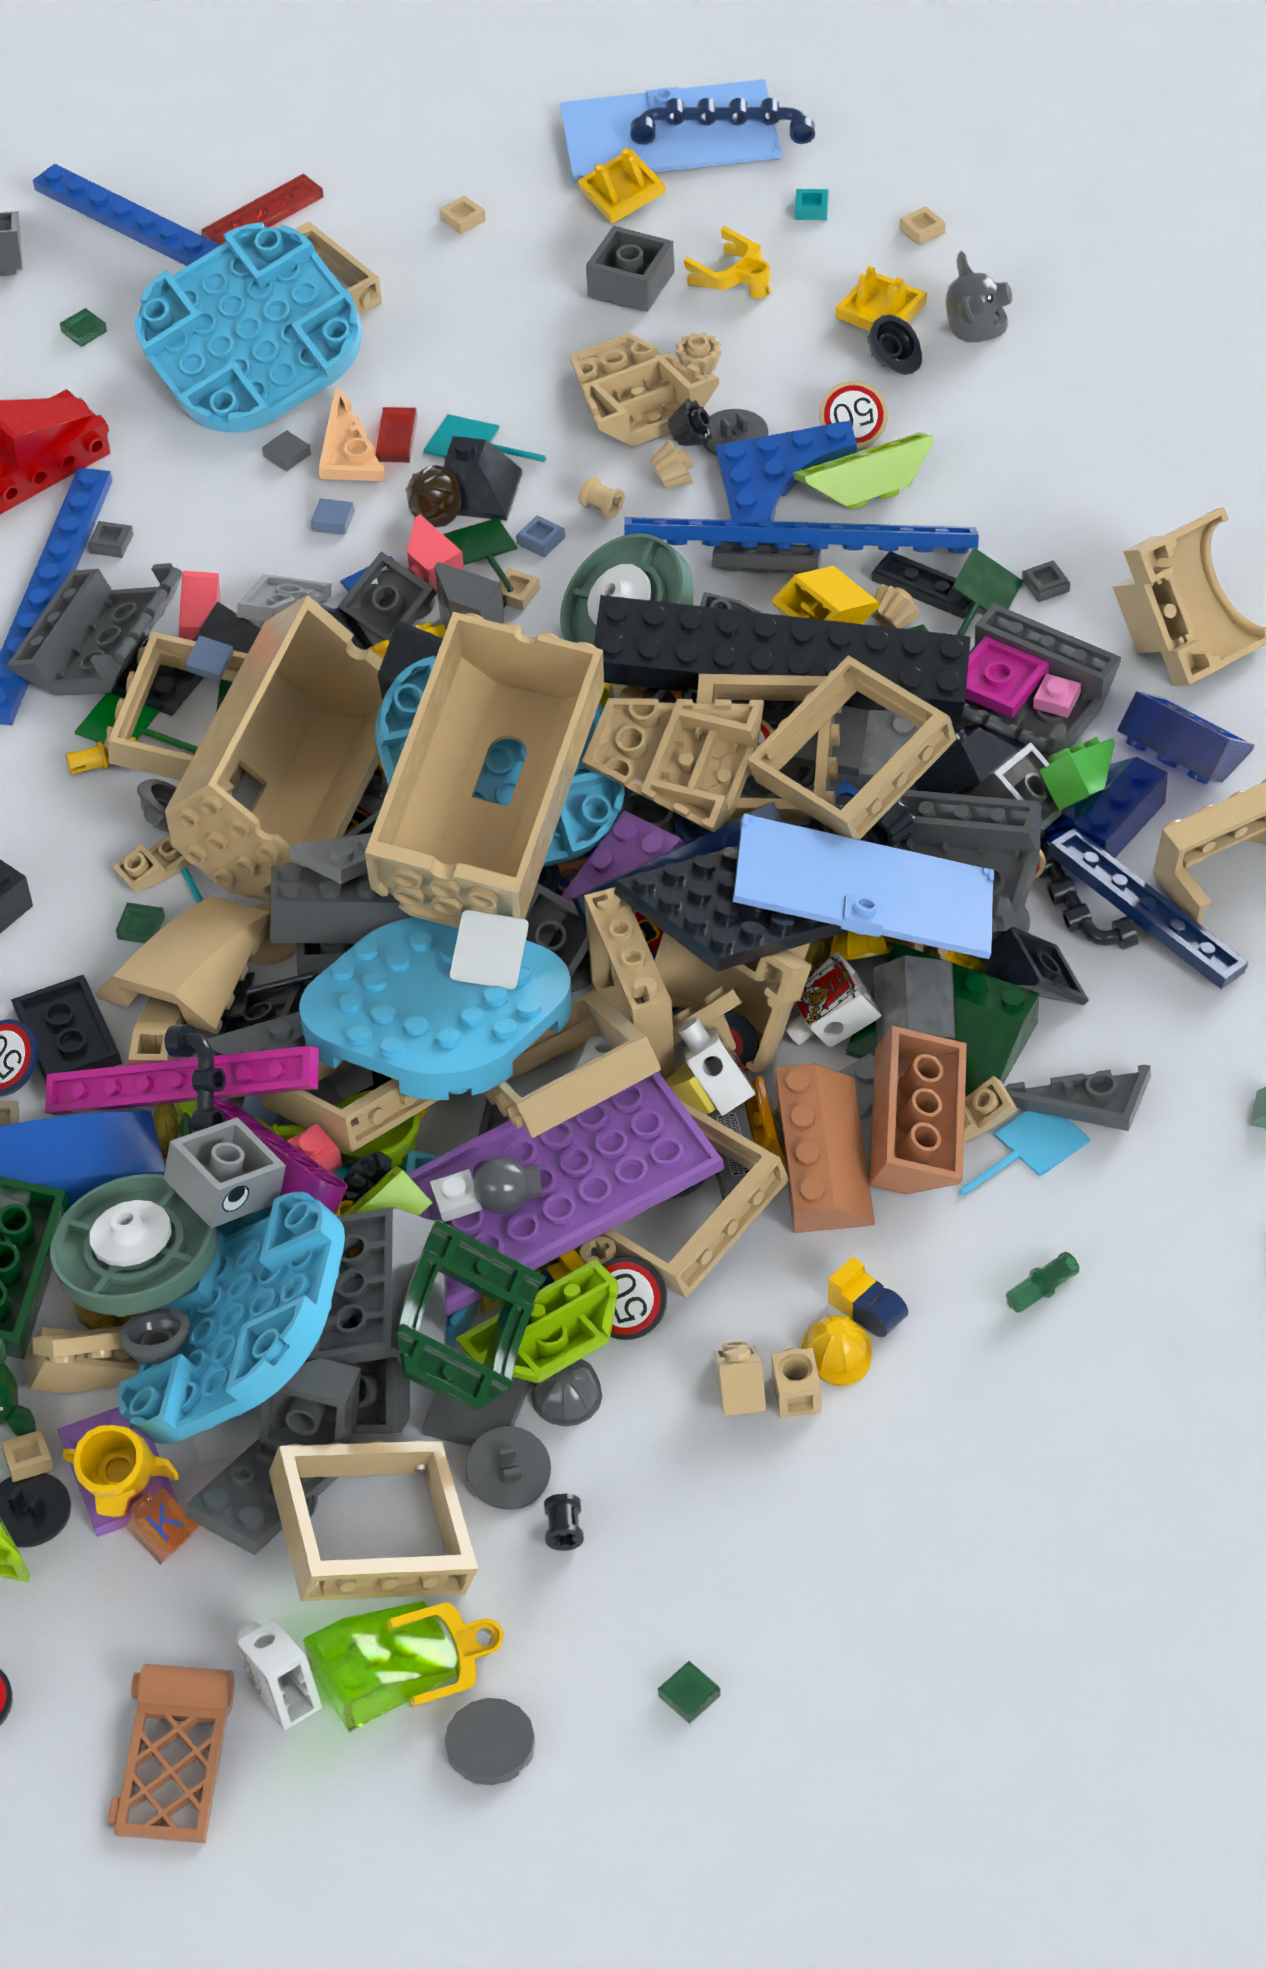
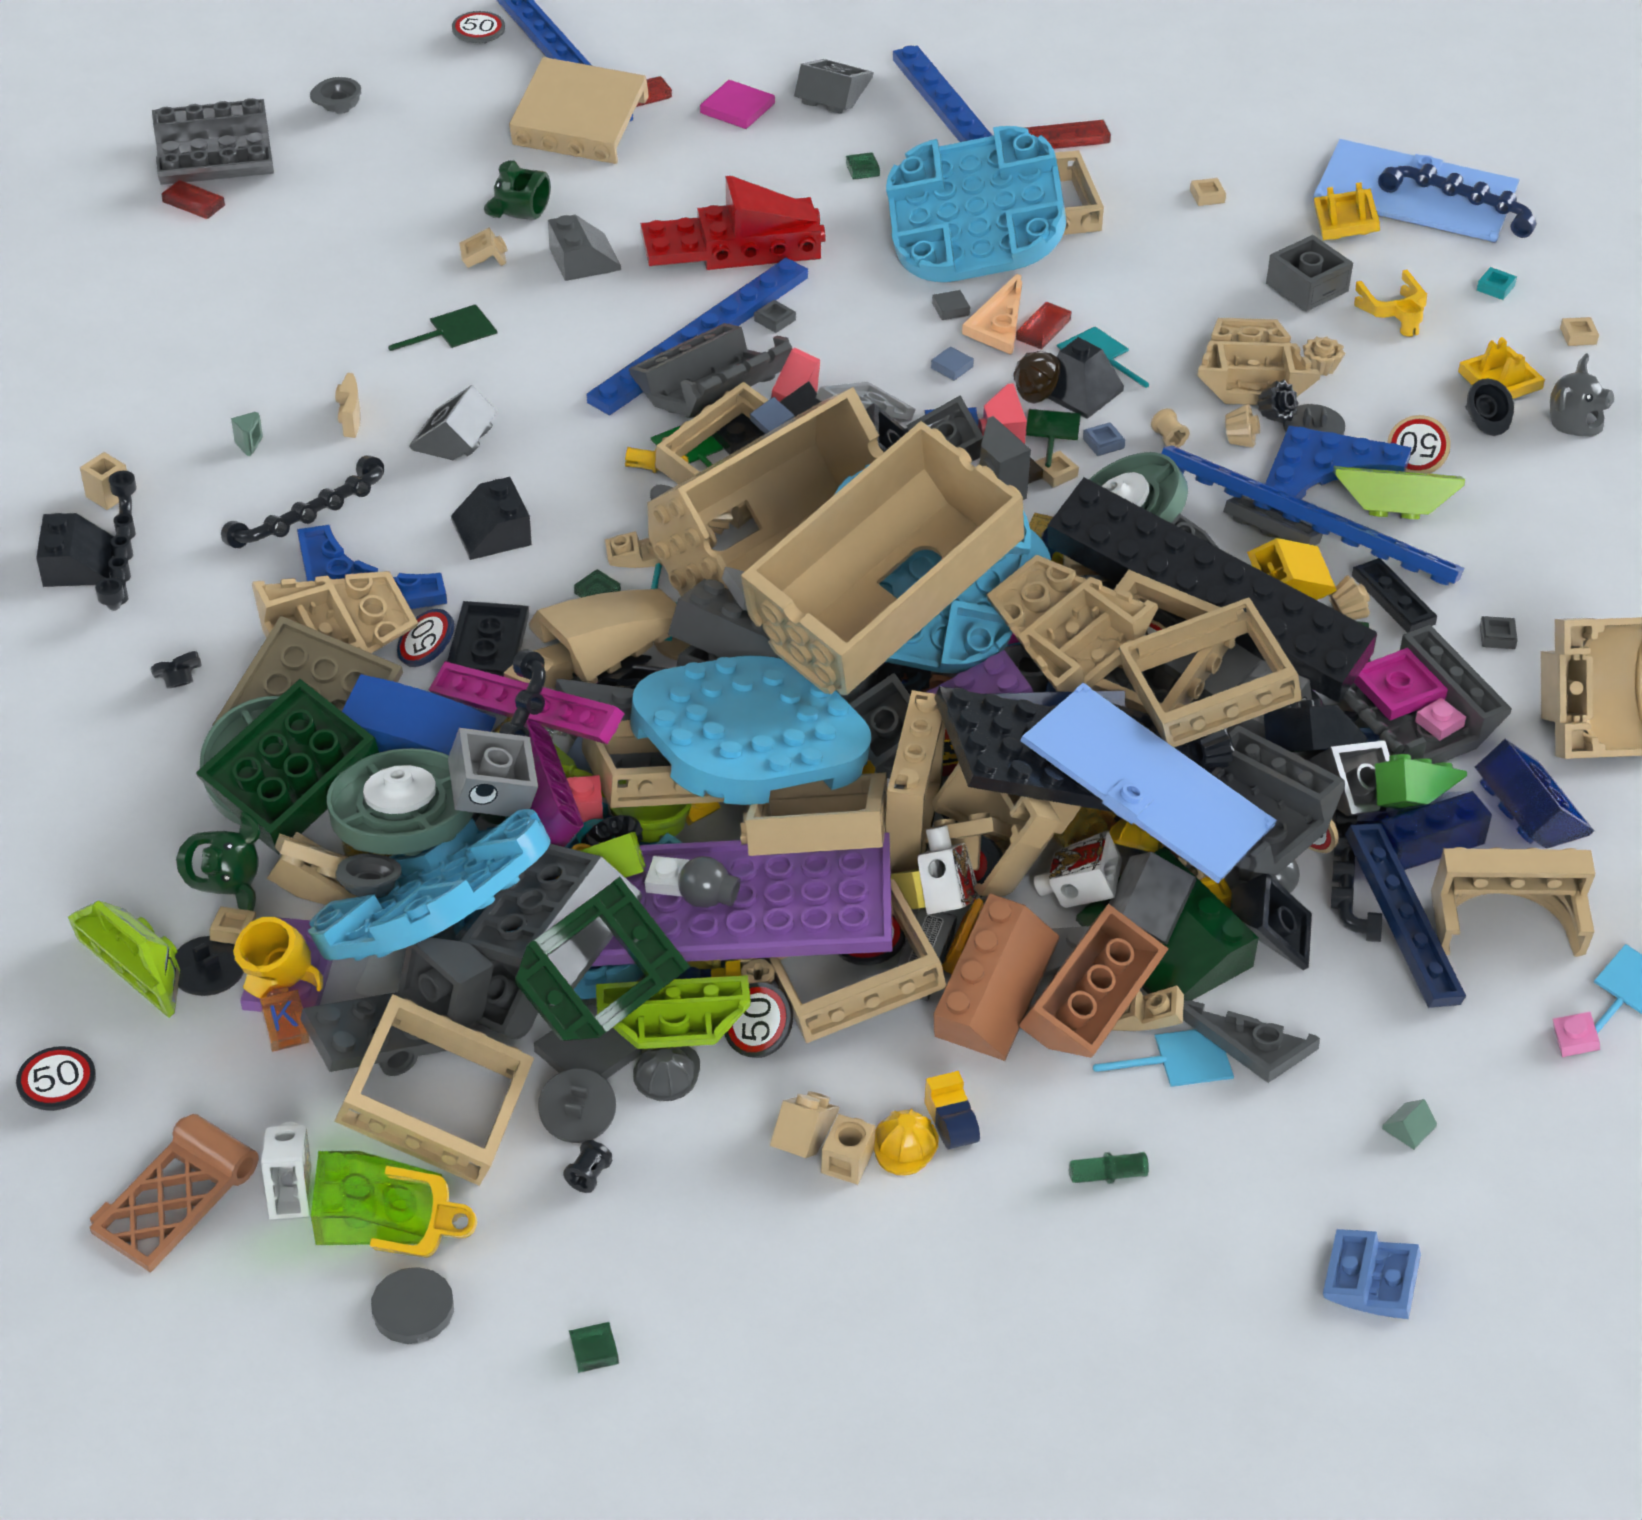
camera: 25 degrees right, 5 degrees down
white sticker [450,910,529,990] -> none
dark green piece [952,547,1023,635] -> none

